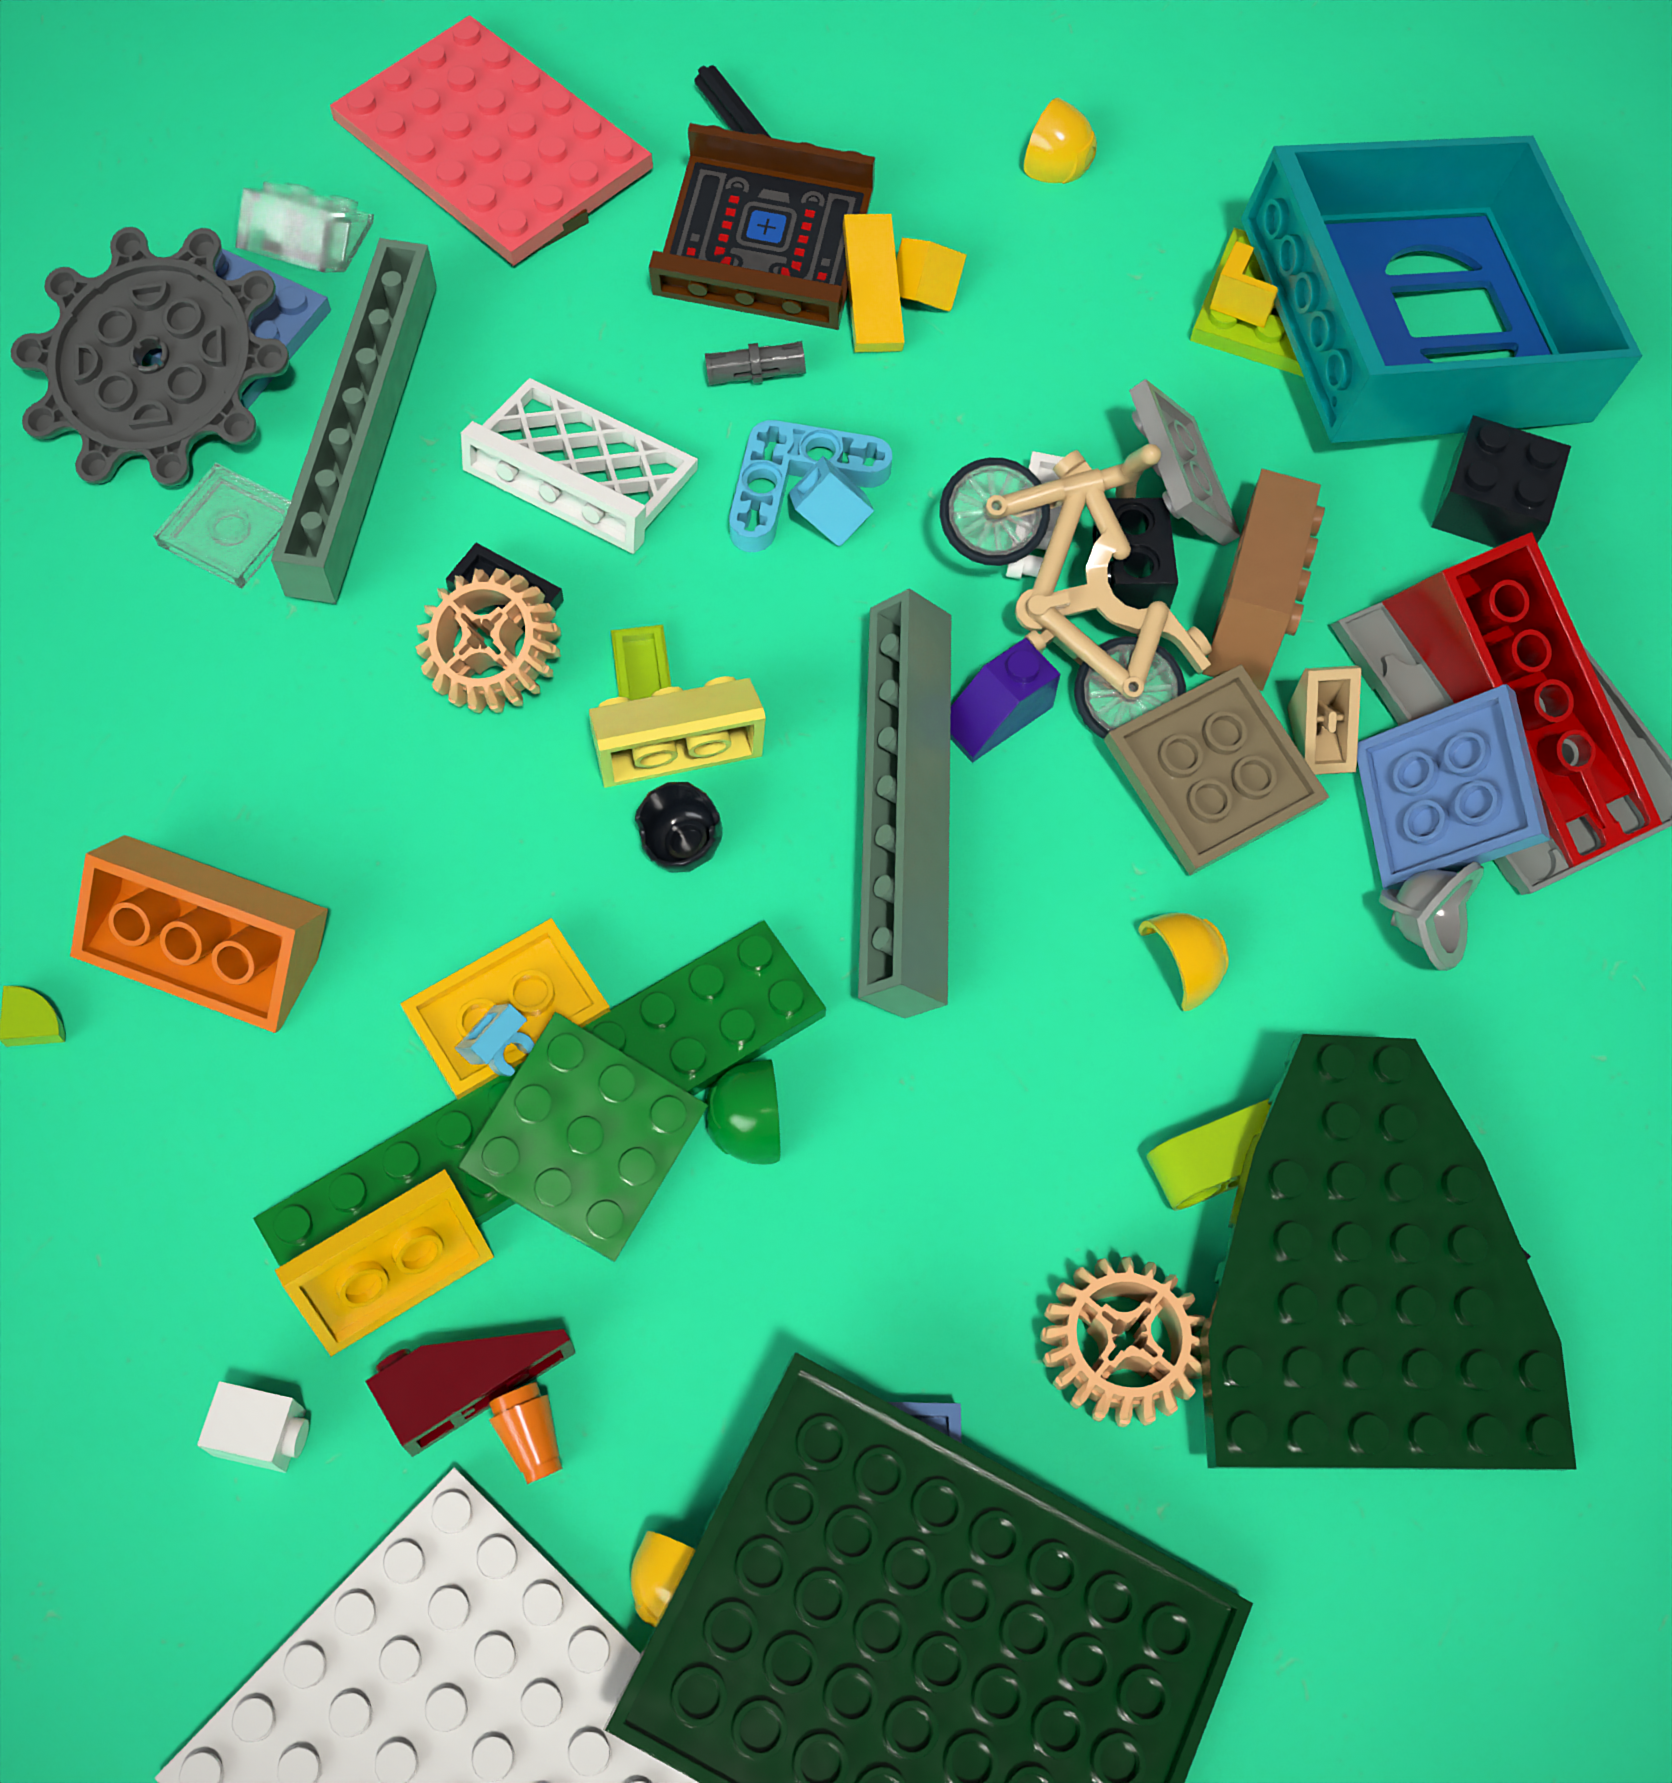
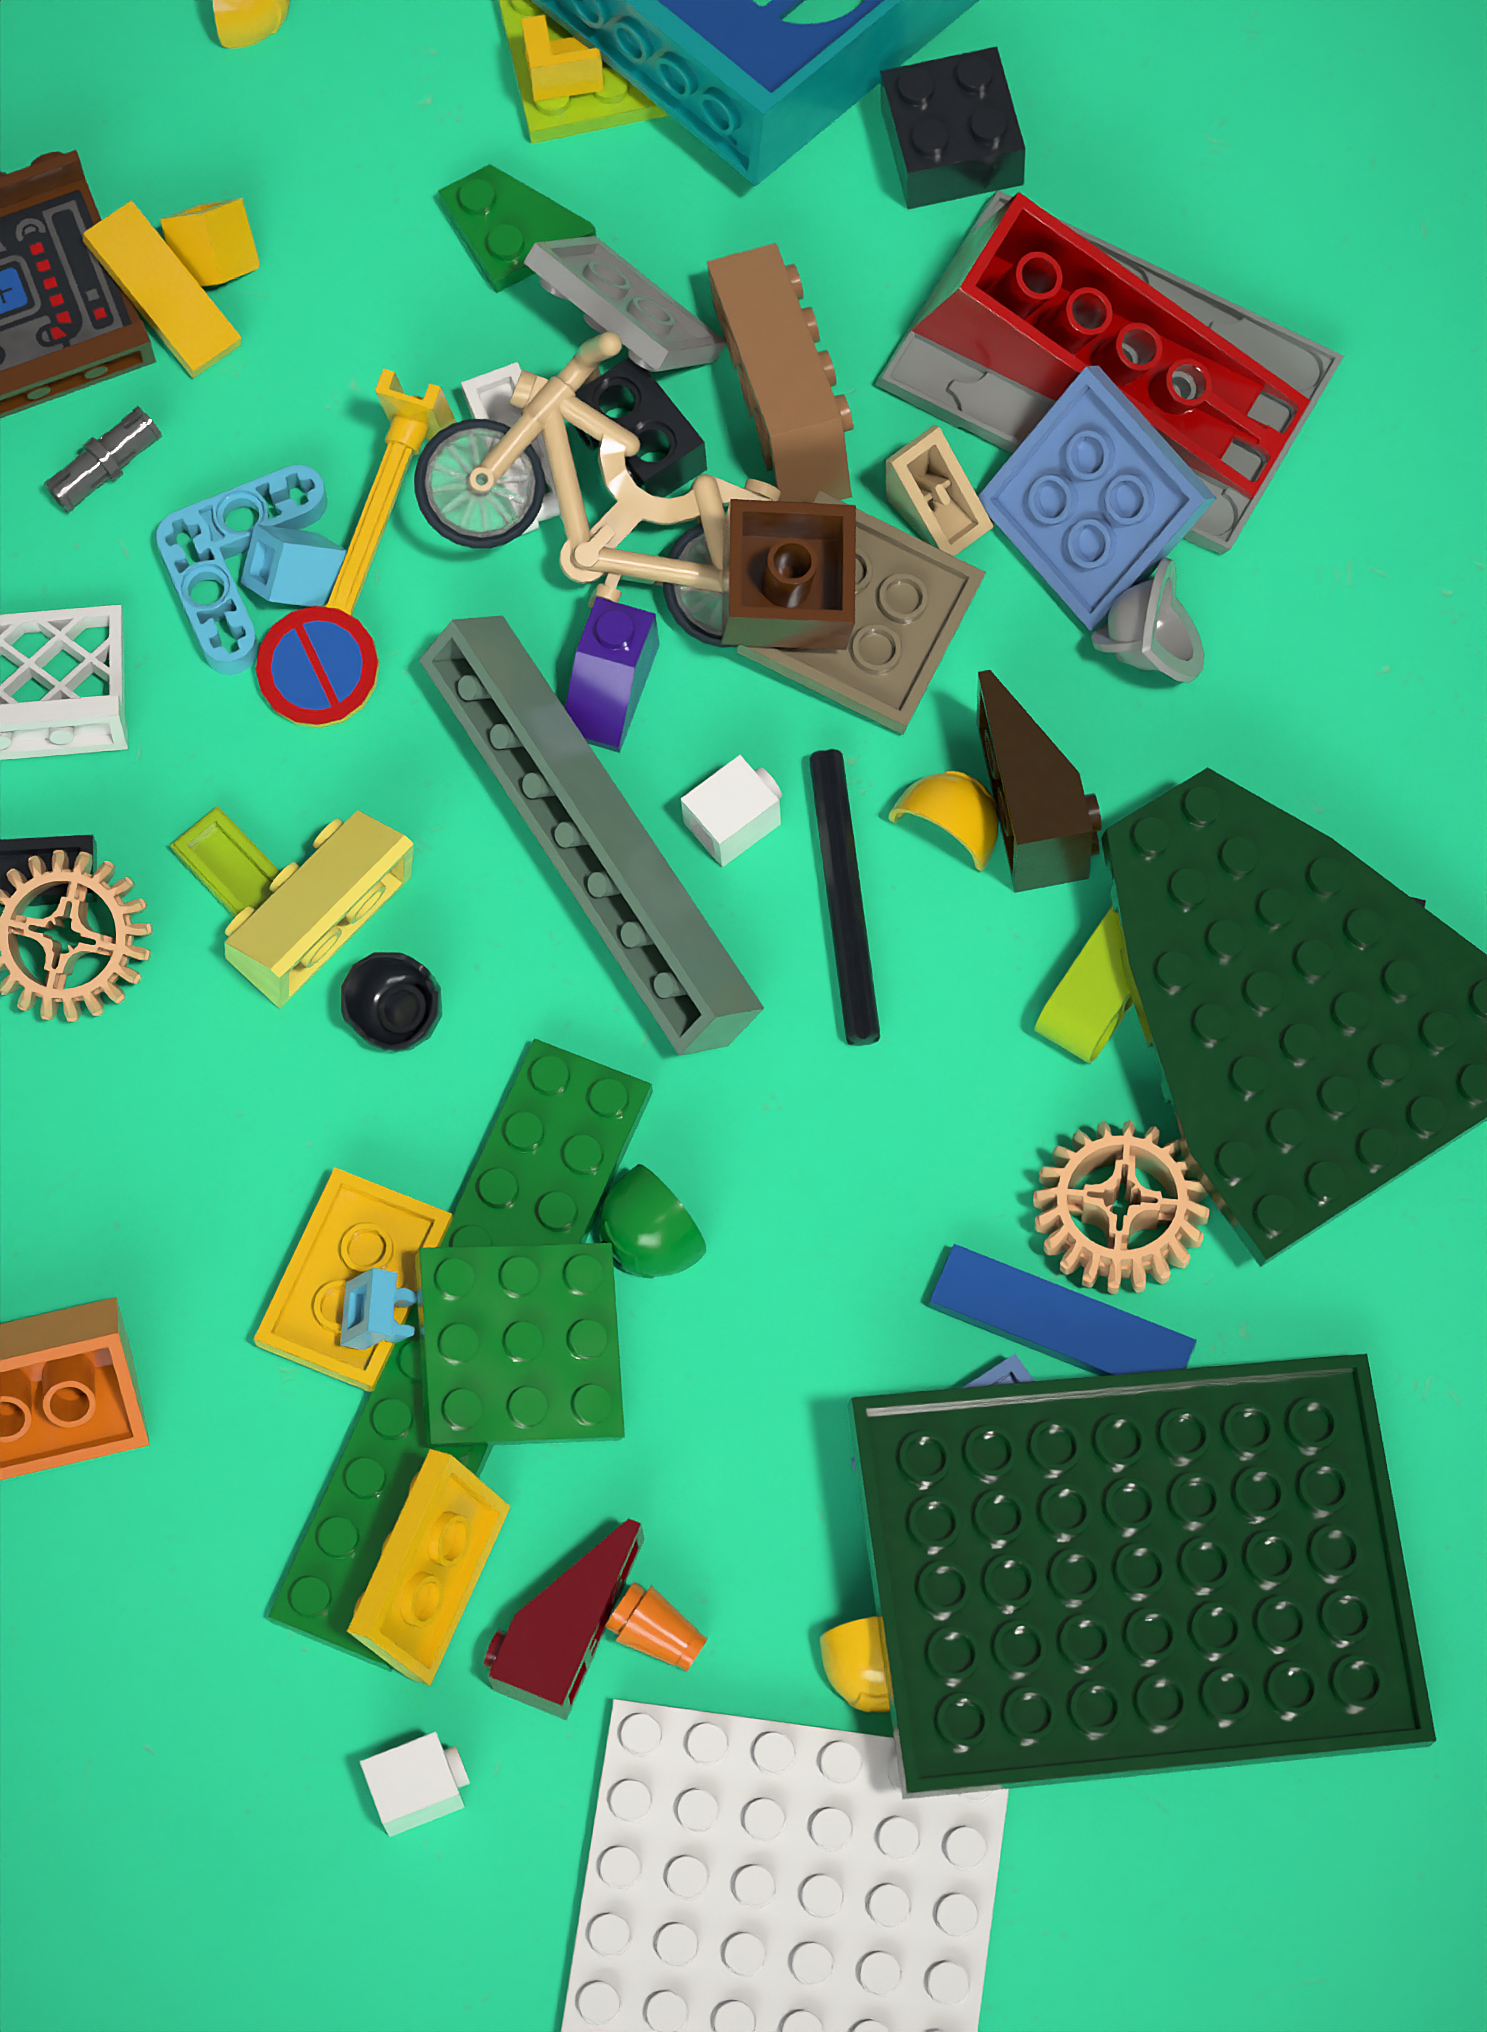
camera: 25 degrees left, 5 degrees up
none -> piece [256,368,456,728]
none -> green wing [438,164,597,293]
none -> white brick [681,755,782,868]
none -> reddish brown brick [721,499,856,650]
none -> black axle [809,749,880,1046]
none -> blue tile [929,1244,1197,1376]
none -> dark brown slope [976,670,1102,893]

